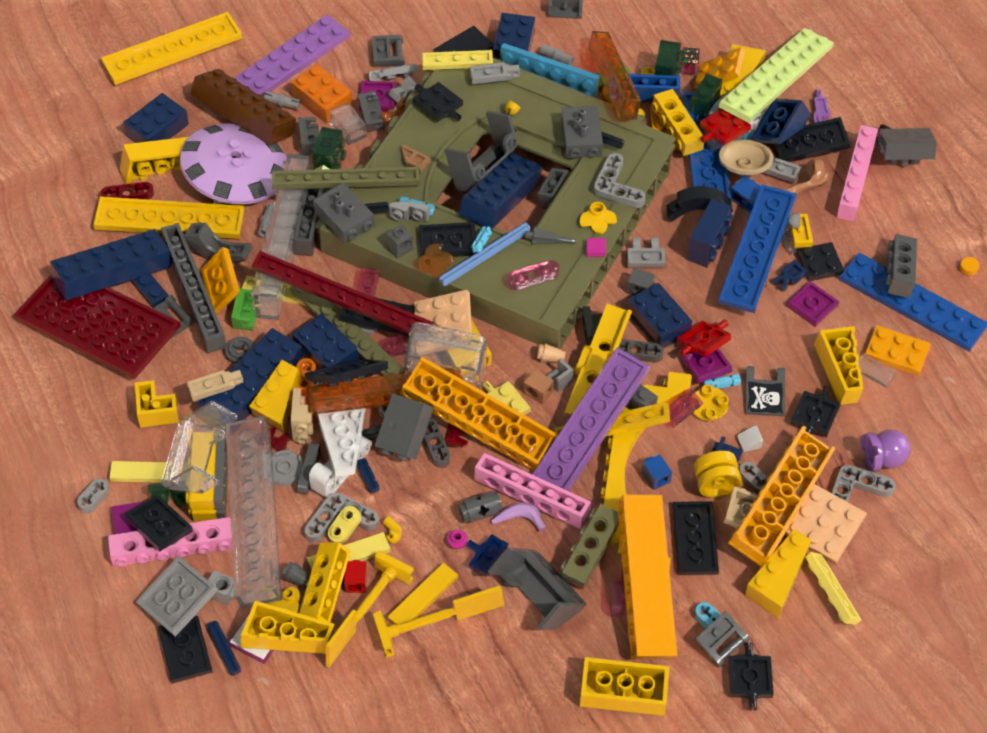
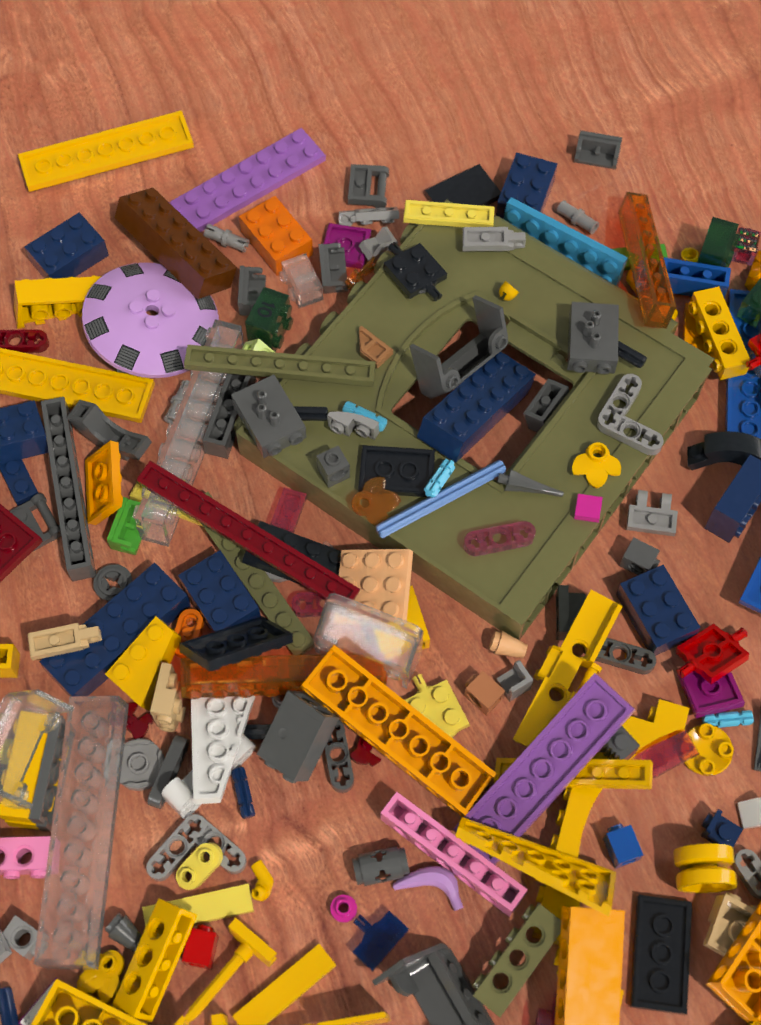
camera: 10 degrees right, 10 degrees up
none -> yellow wing [455,817,616,917]

